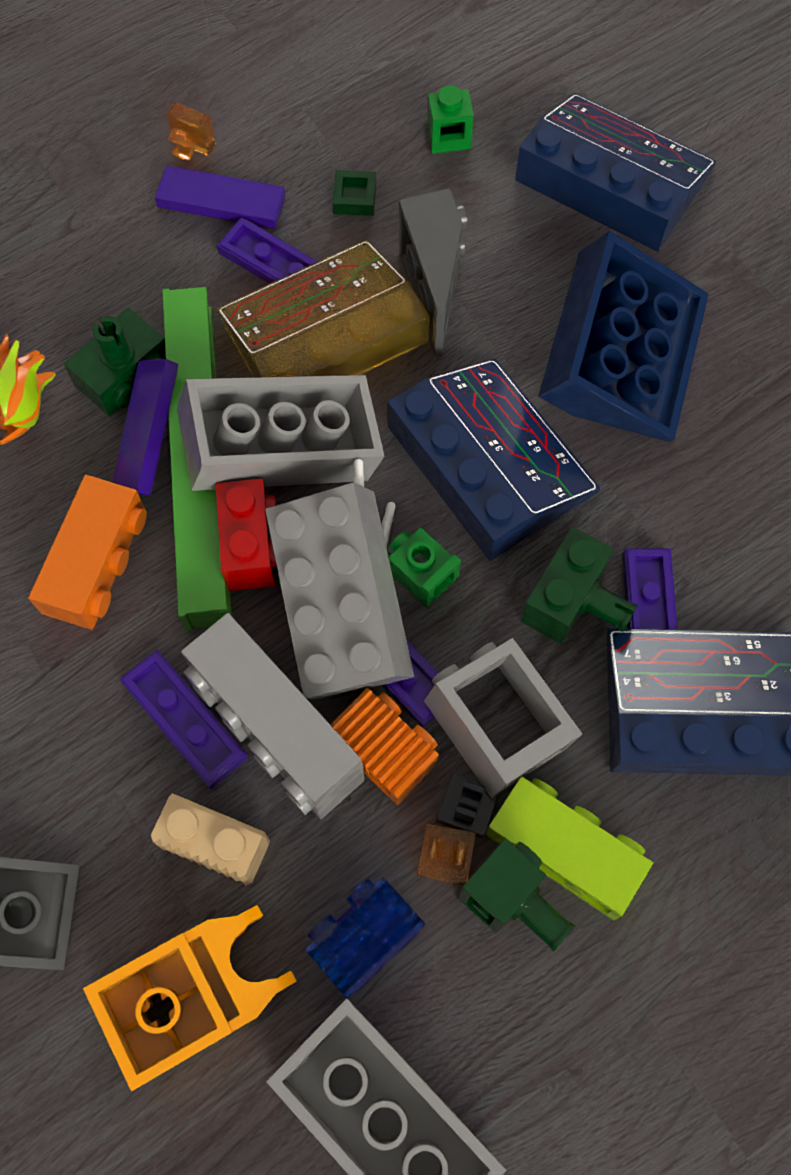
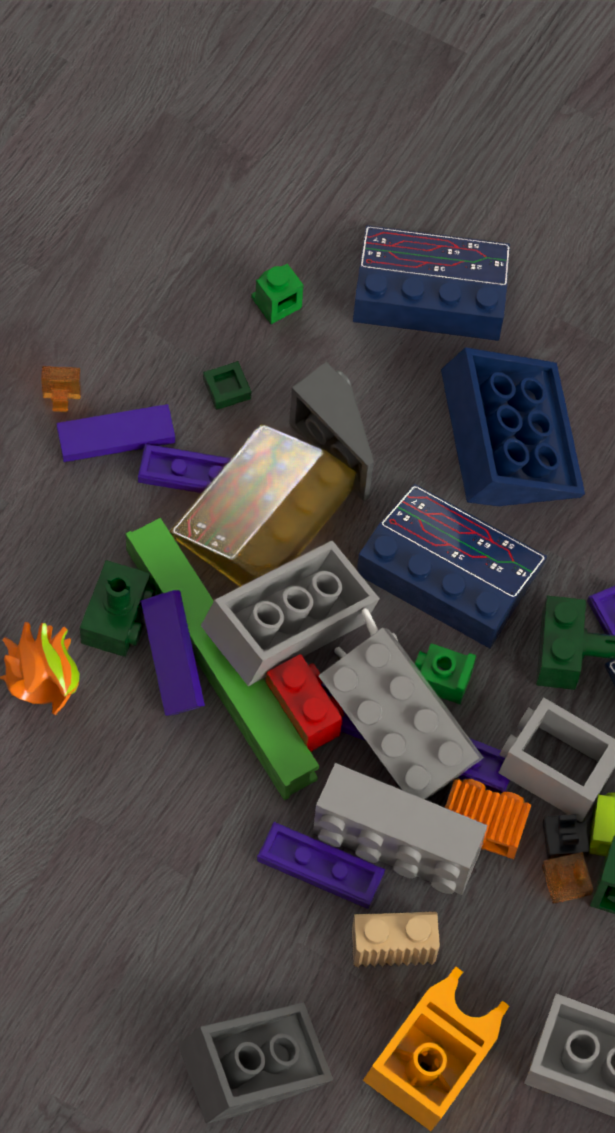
camera: 30 degrees left, 5 degrees down
orange brick [28,474,147,630] -> none
clear blue brick [305,877,426,1000] -> none

